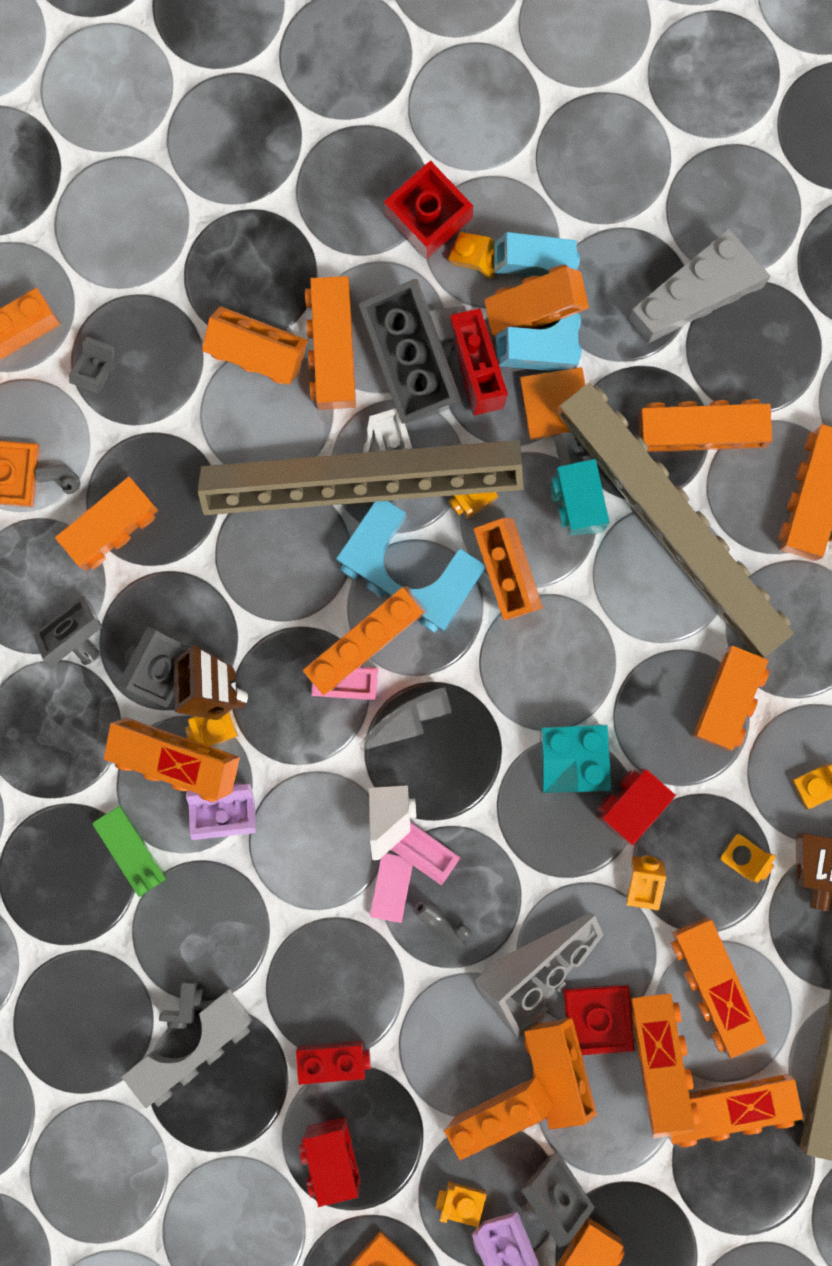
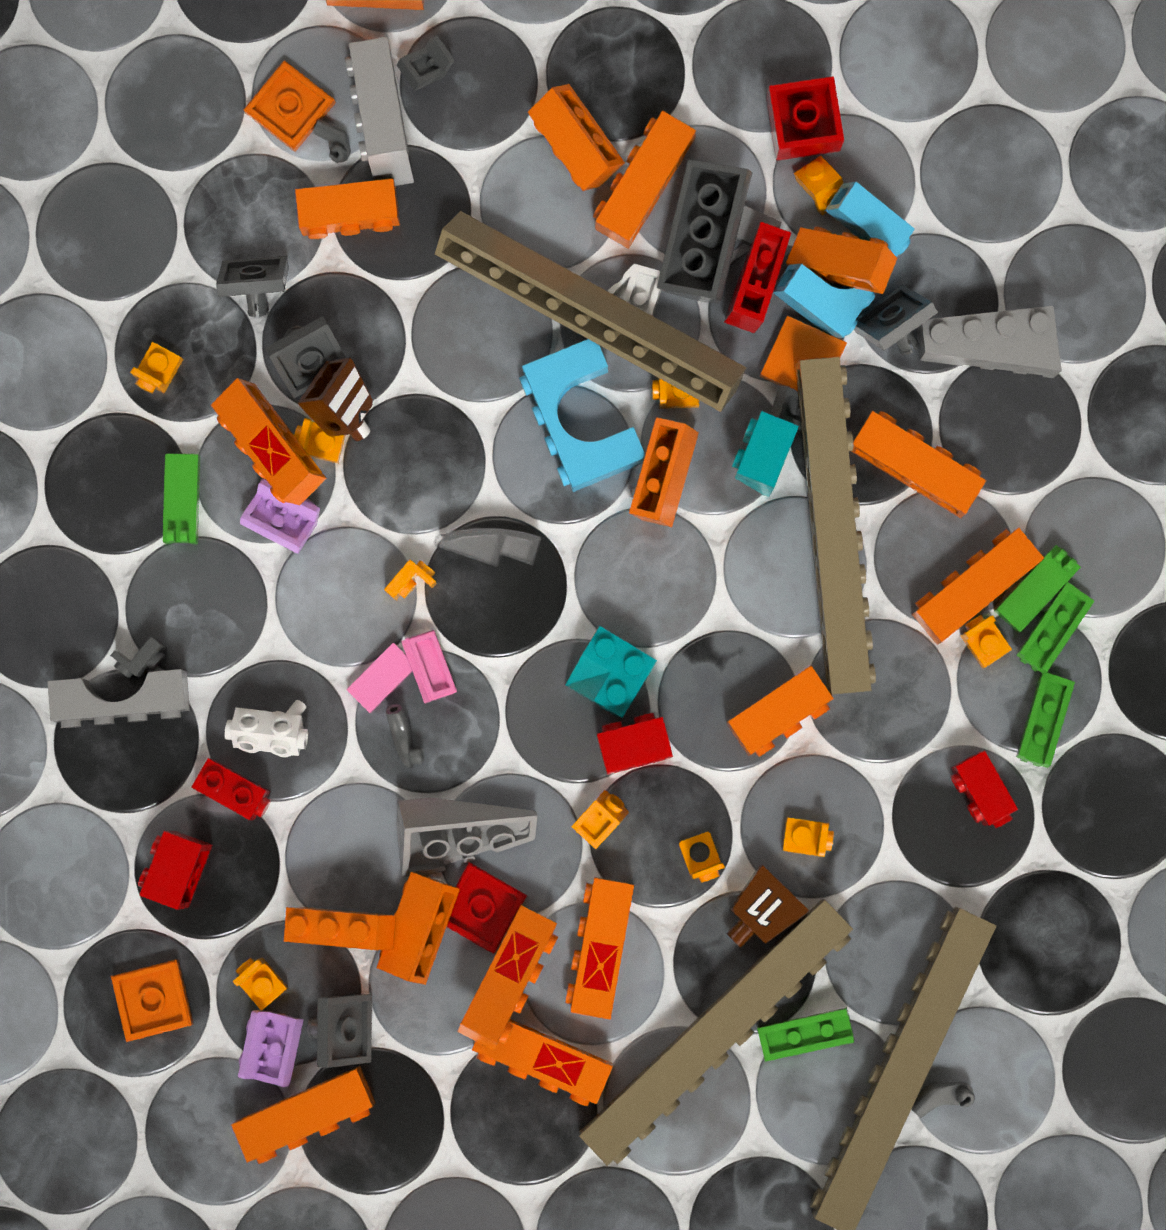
camera: 30 degrees right, 0 degrees up
orange brick [302,586,427,696] -> none
bright pink tile [312,667,378,701] -> none
white slope [369,786,416,860] -> none
none -> light orange bracket [130,342,183,394]
none -> white brick [225,700,308,757]
none -> light grey wedge [345,37,414,186]
none -> light orange bracket [384,560,437,600]
none -> dark grey tile [854,285,938,355]

